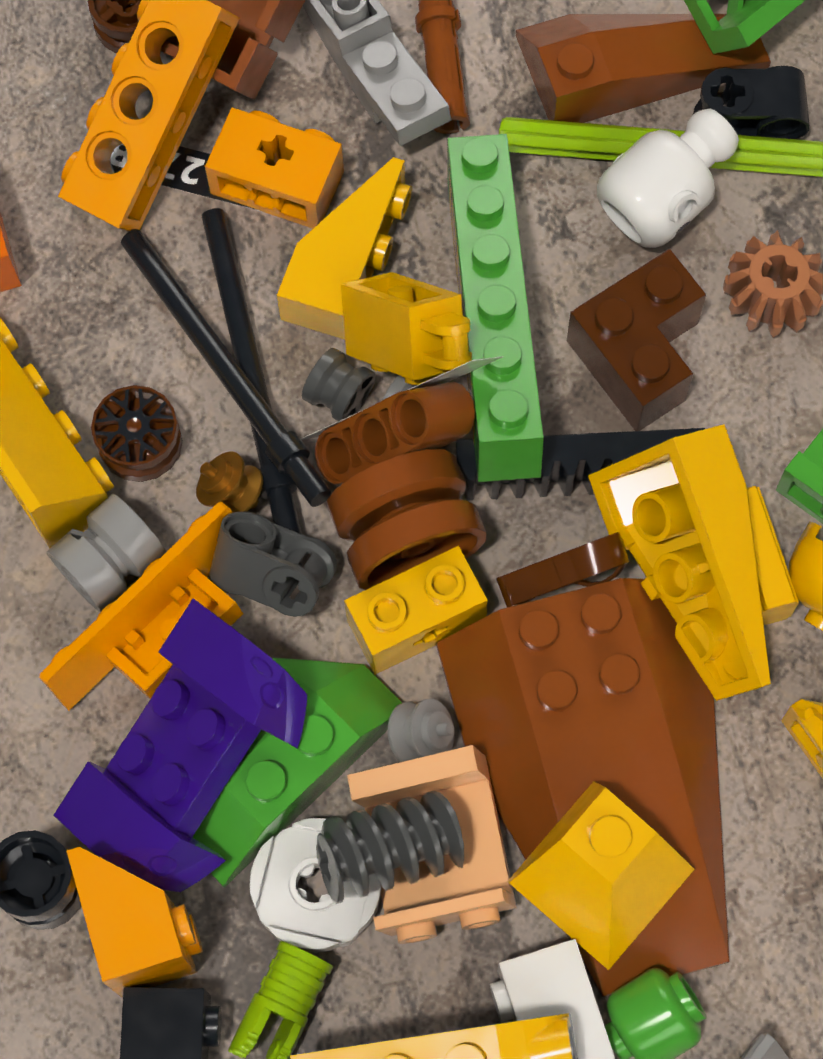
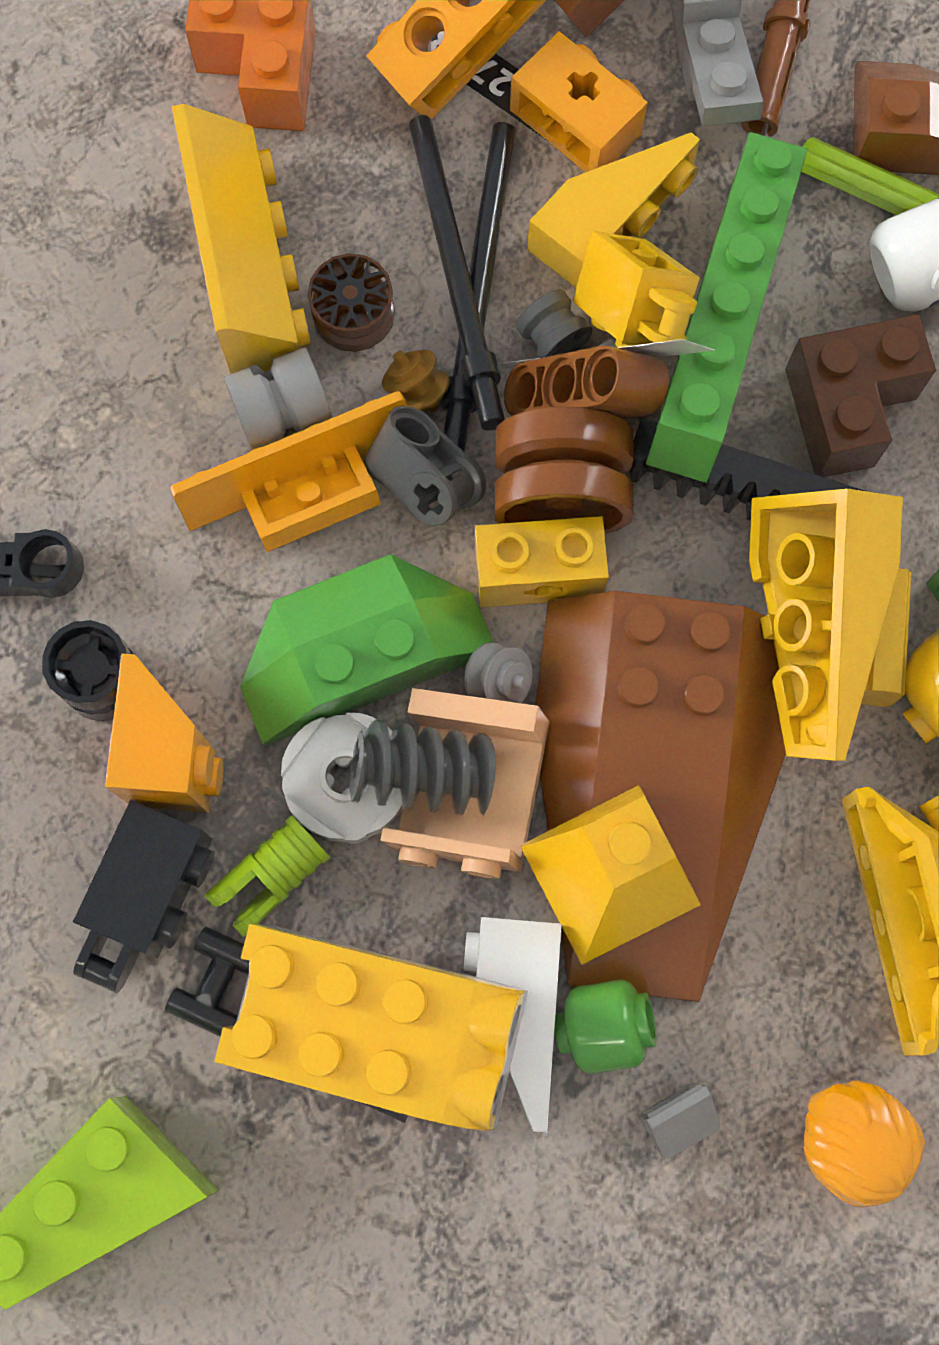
camera: 20 degrees right, 5 degrees up
dark purple piece [53,598,307,892] -> none
reddish brown piece [496,532,630,607] -> none

